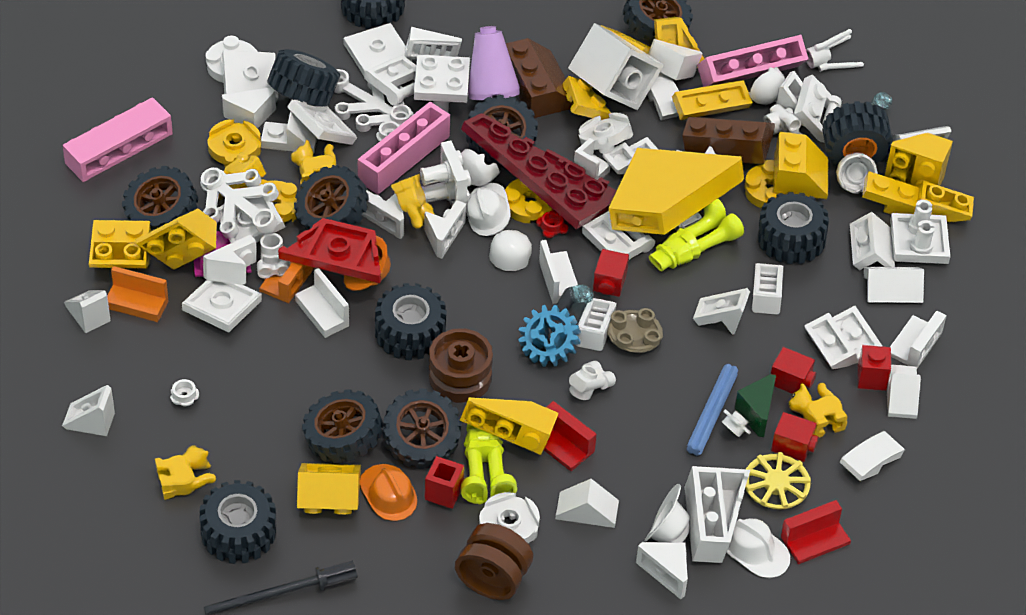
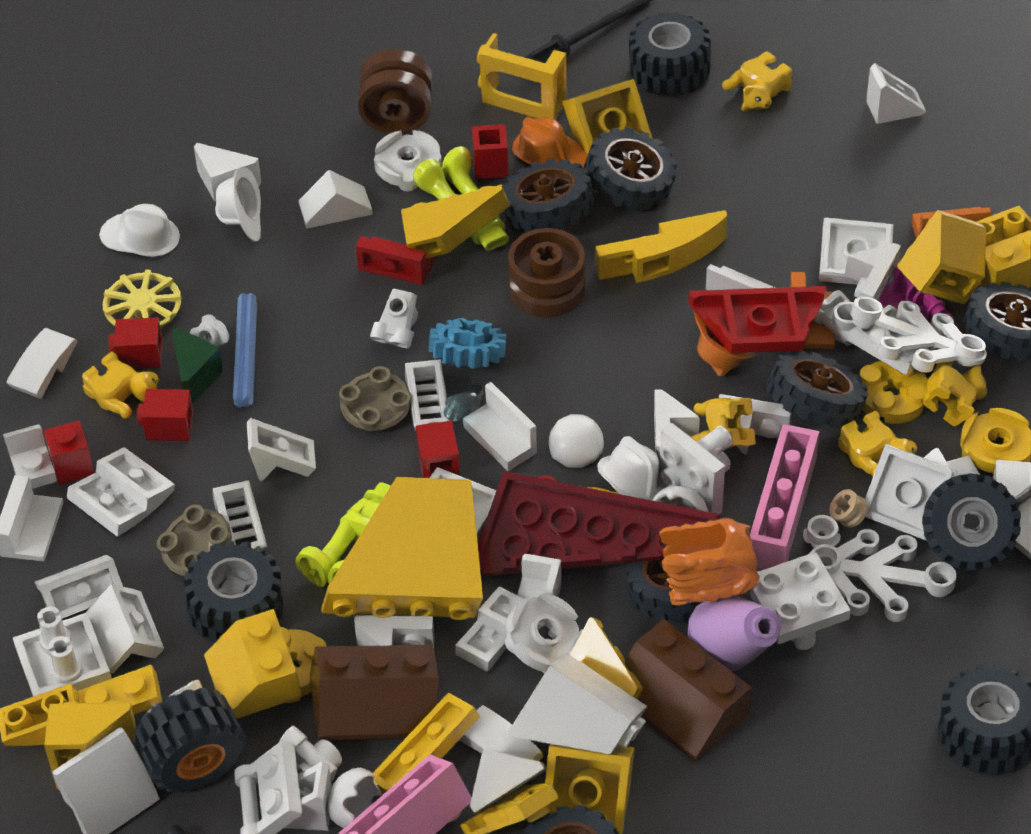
camera: 160 degrees right, 0 degrees up
white slope [64,290,111,333] -> none
white plate [170,379,199,406] -> none
white plate [343,23,412,77] -> none
white plate [364,55,416,105] -> none
black wheel [375,283,447,360] -> none
white slope [405,27,462,59] -> none
white wedge [684,466,750,563] -> none
red panel [781,500,851,564] -> none
none -> dark tan dish [157,504,232,576]
none -> yellow panel [477,33,567,120]
none -> yellow slope [596,210,728,283]
none -> orange piece [660,518,760,606]
none -> tan bush [829,489,868,528]

